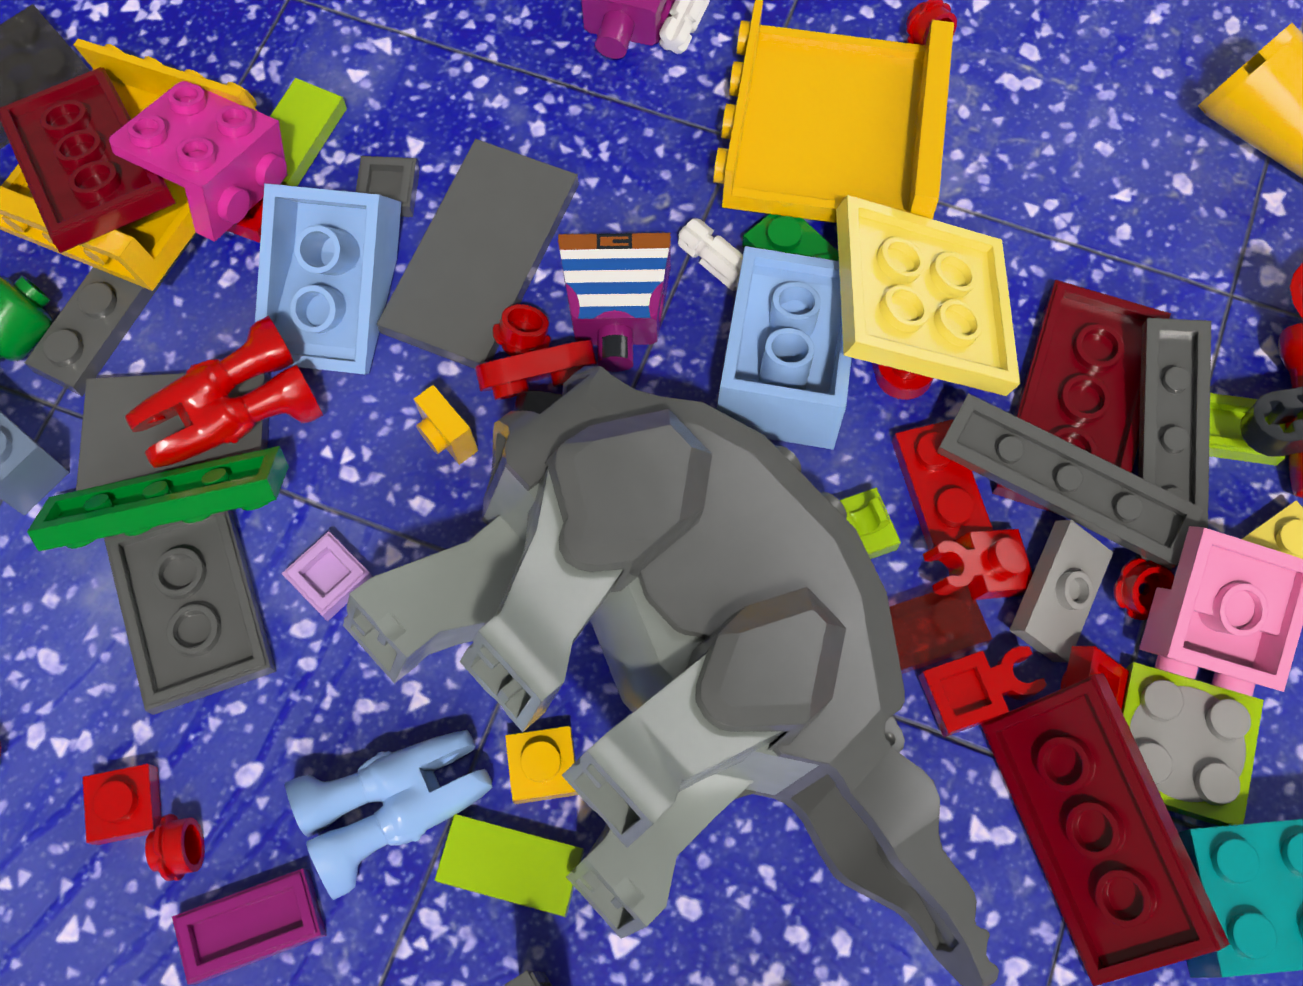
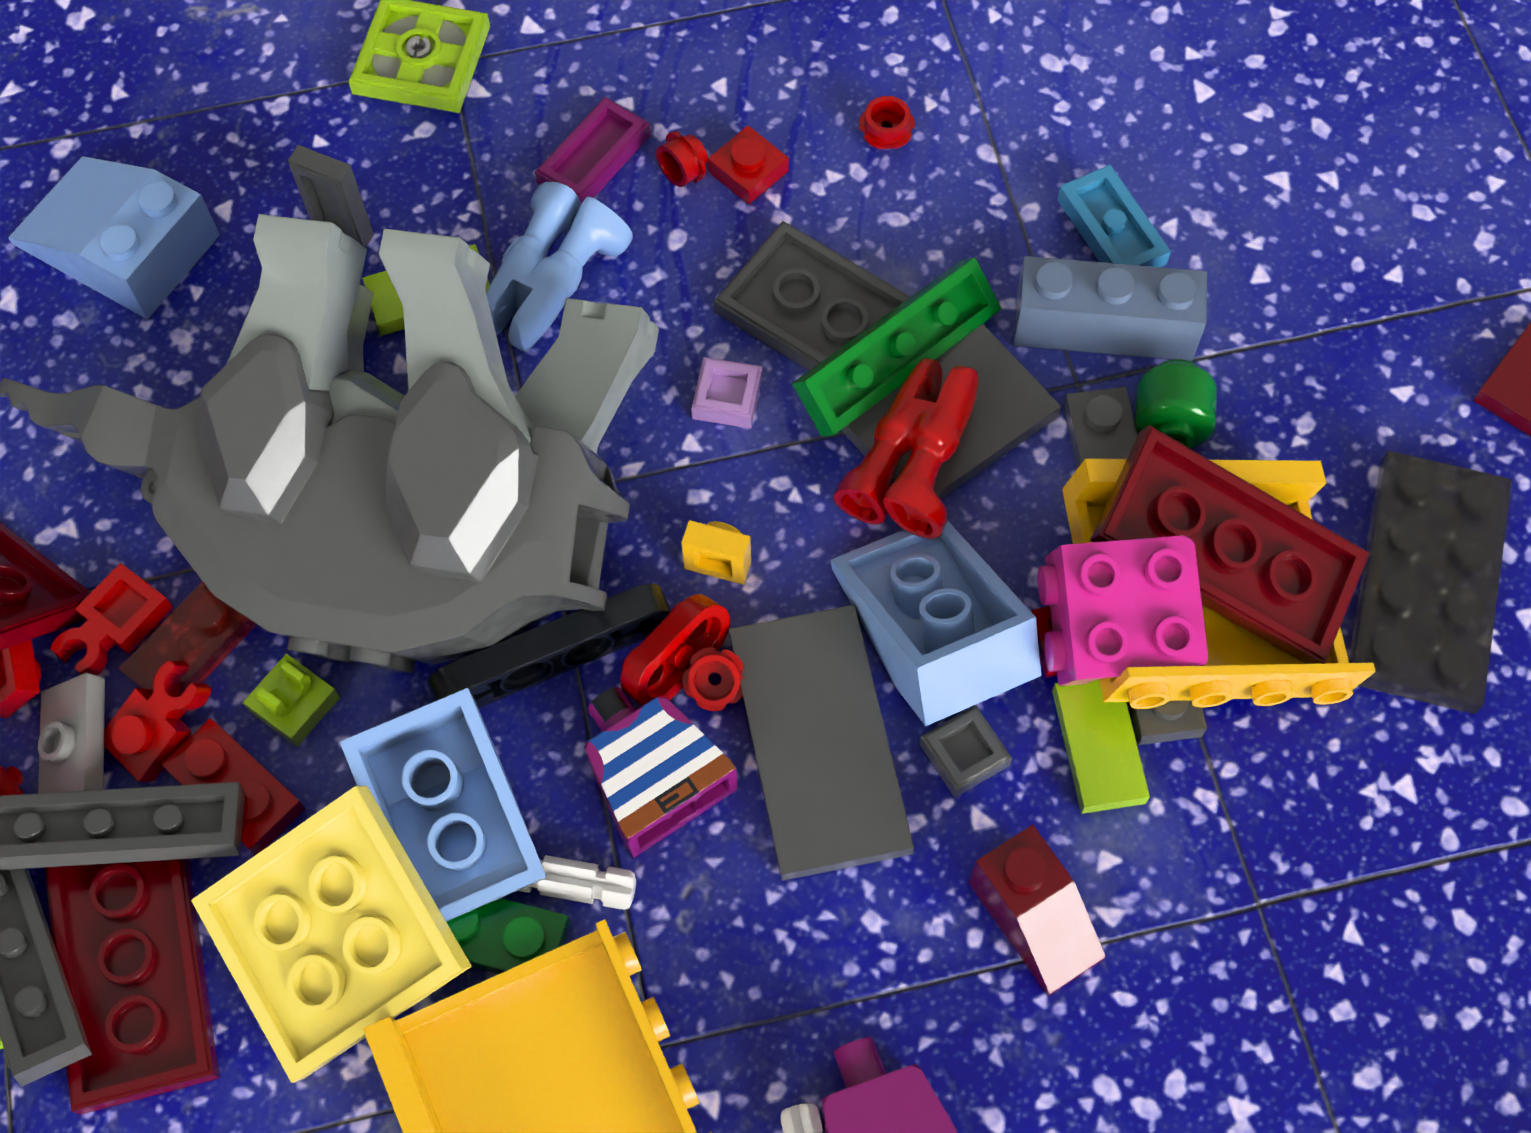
camera: 145 degrees right, 5 degrees down
none -> dark red slope [969,824,1106,997]

